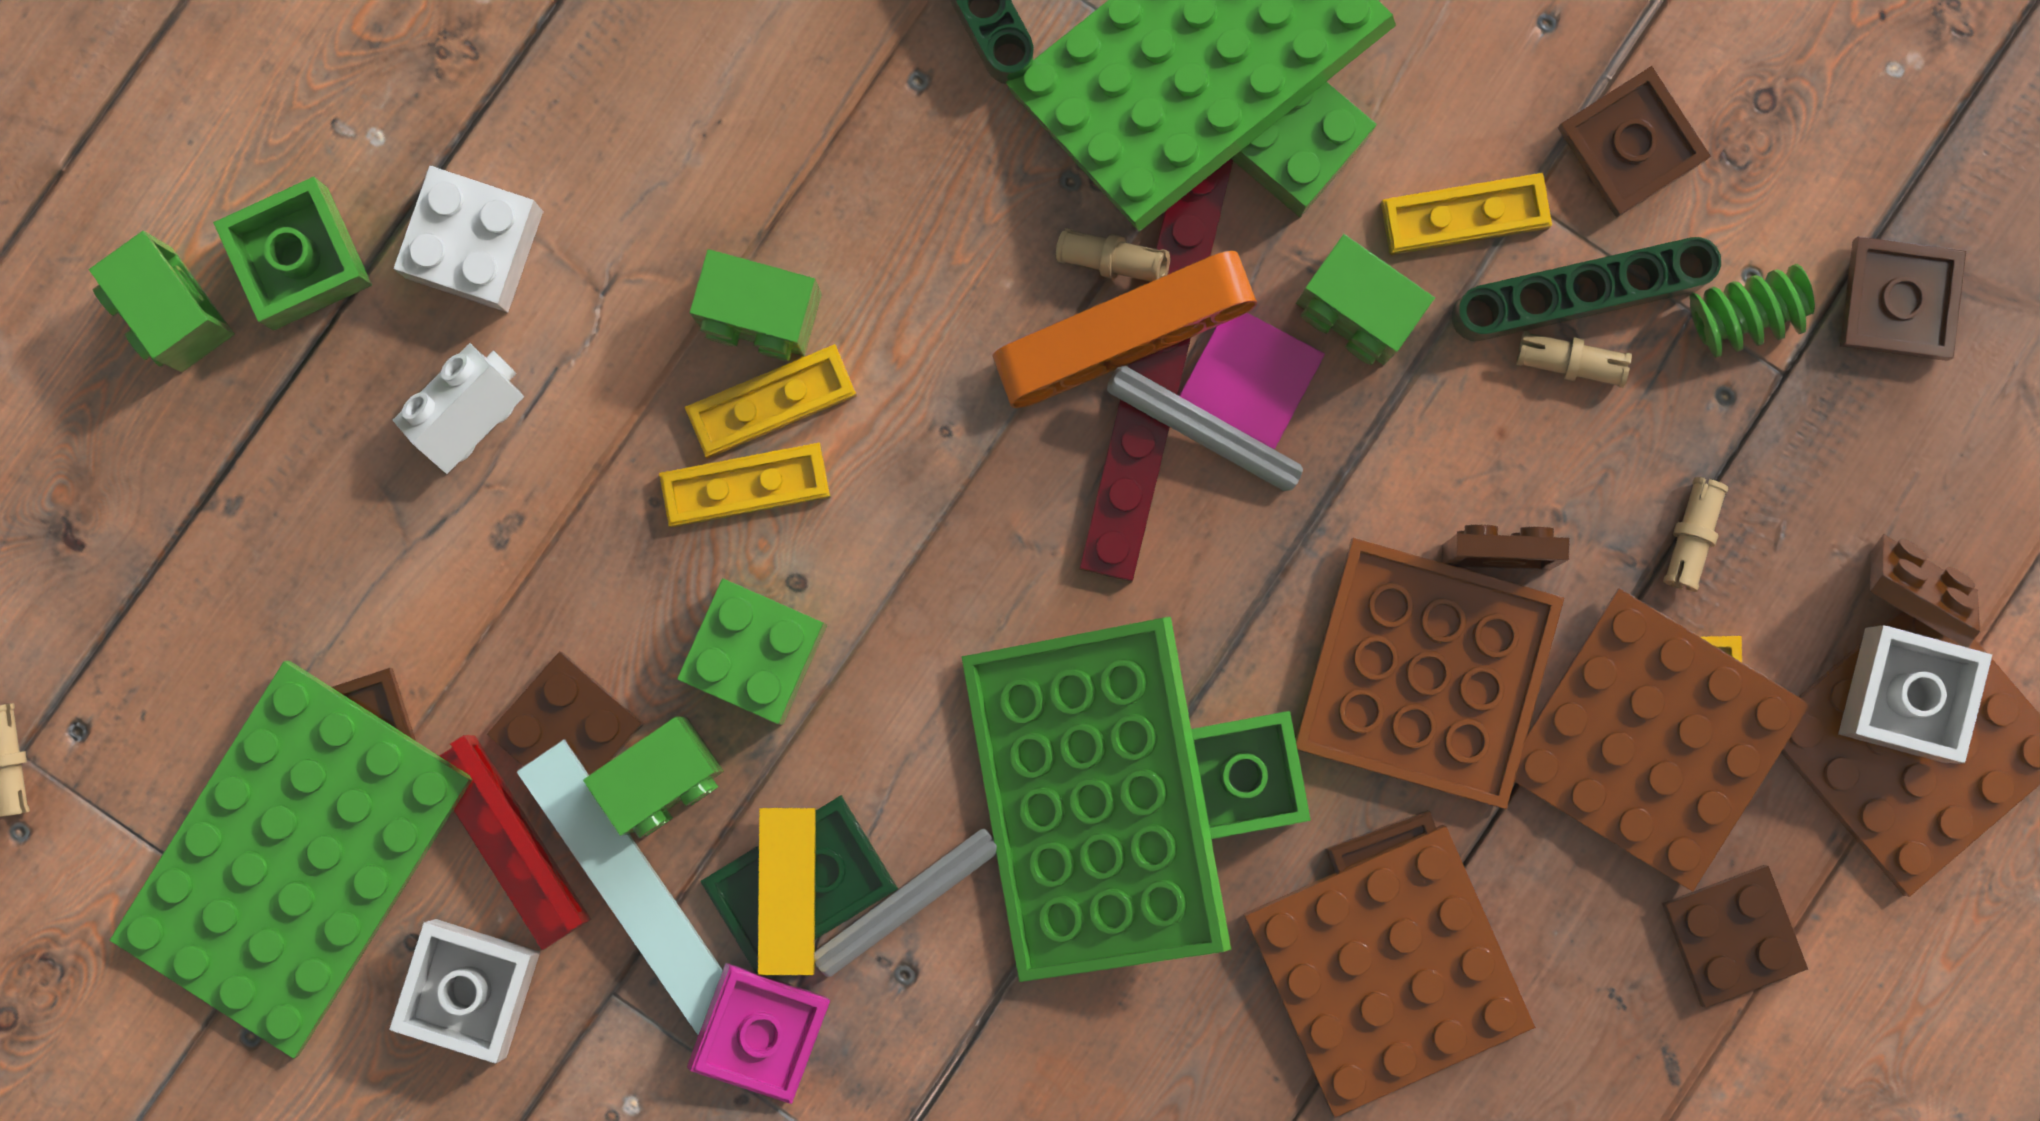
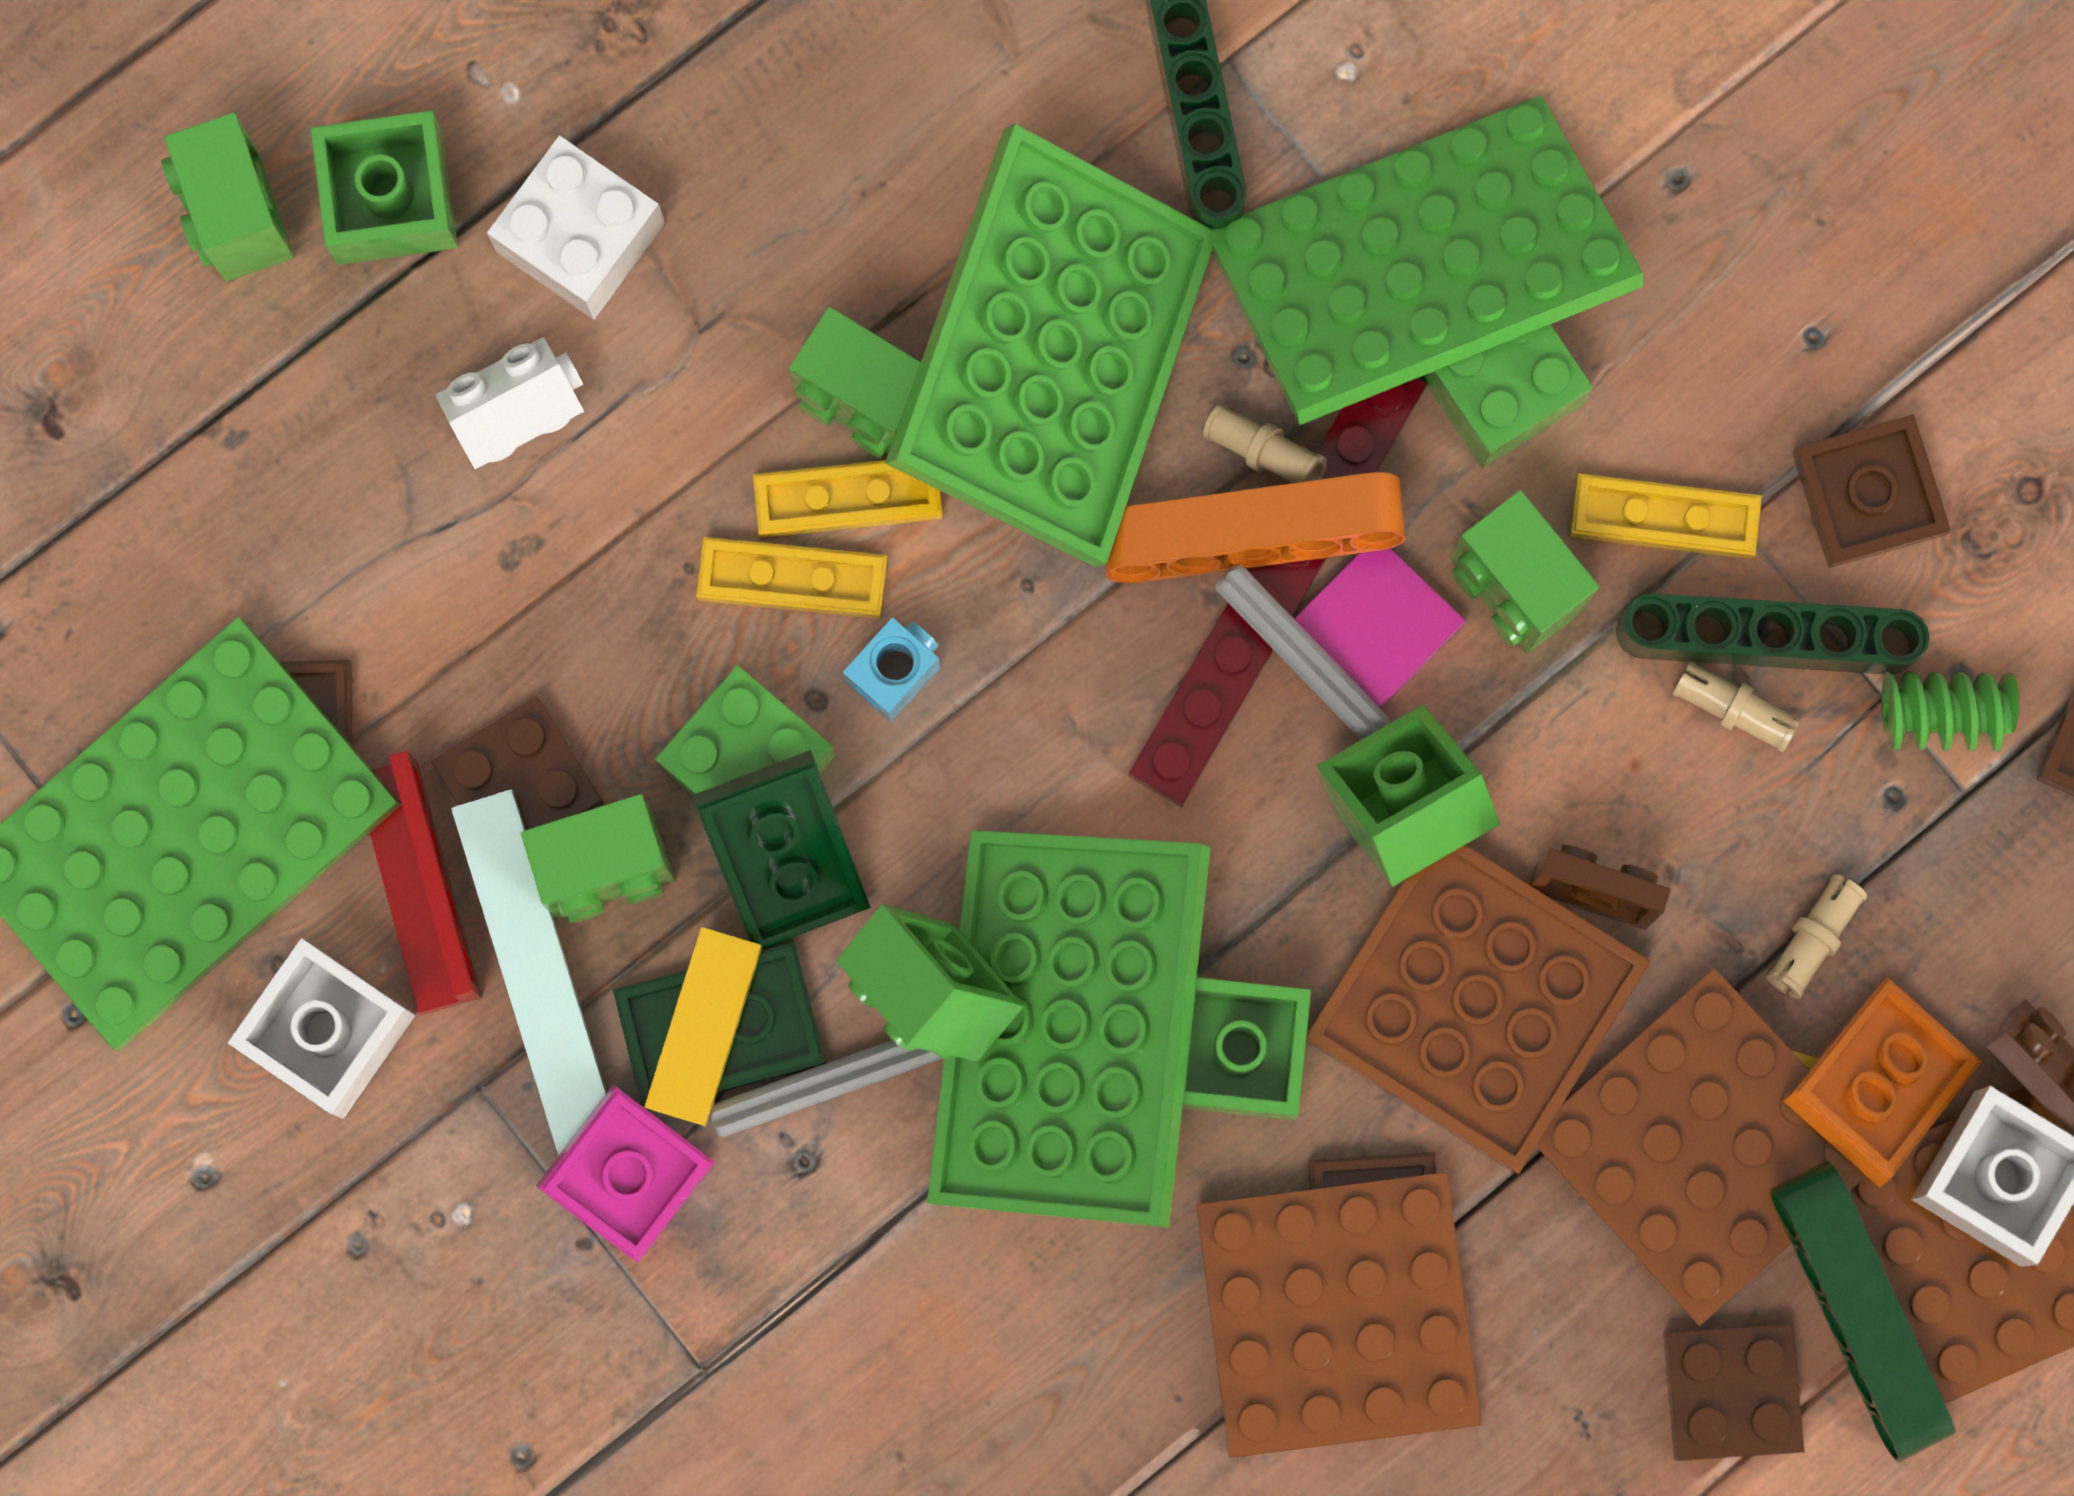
camera: 20 degrees right, 5 degrees down
none -> dark green tile [692,750,871,949]
none -> bright green brick [836,904,1024,1062]
none -> medium azure brick [842,617,940,722]
none -> bright green plate [885,124,1215,567]
none -> bright green brick [1316,704,1500,887]
none -> dark green beam [1769,1160,1956,1462]
none -> orange tile [1783,977,1982,1188]

